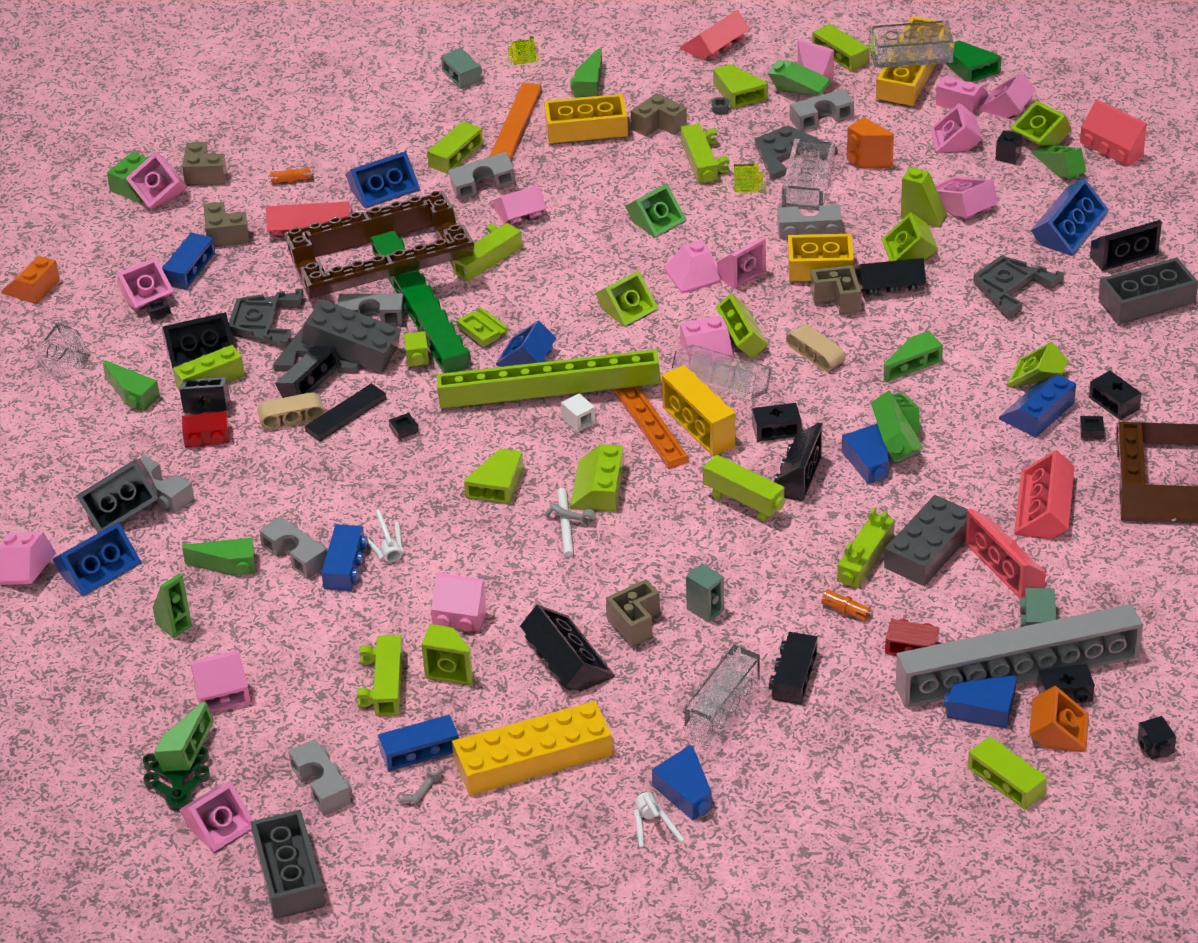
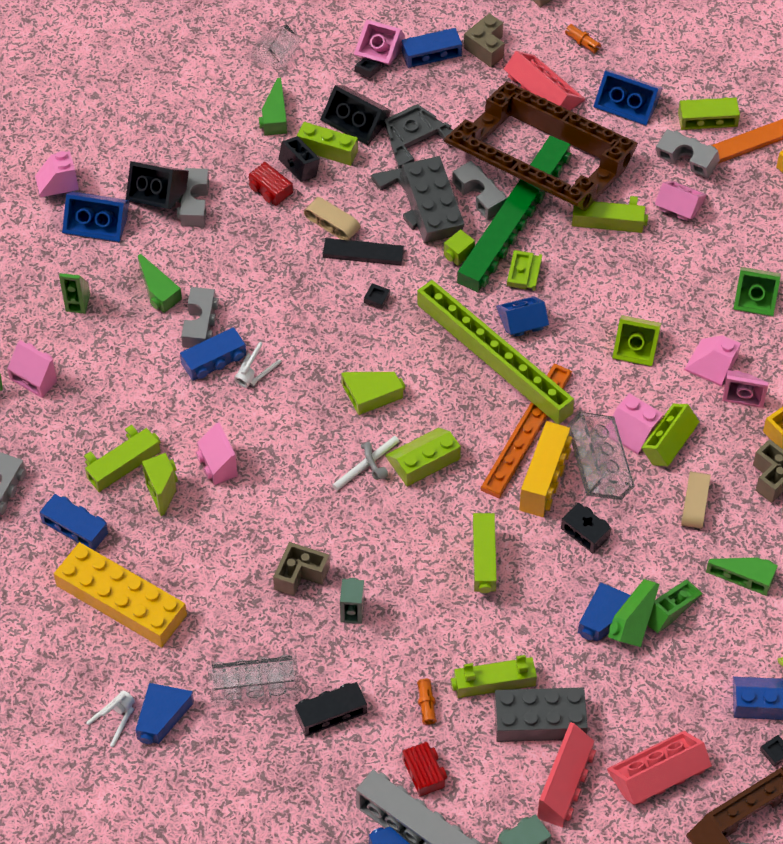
camera: 50 degrees right, 15 degrees up
black brick [275,346,342,398] -> none
light grey piece [400,766,442,804] -> none
black slope [520,604,615,692] -> none
white brick [561,393,596,432] -> none
black slope [774,423,823,501] -> none

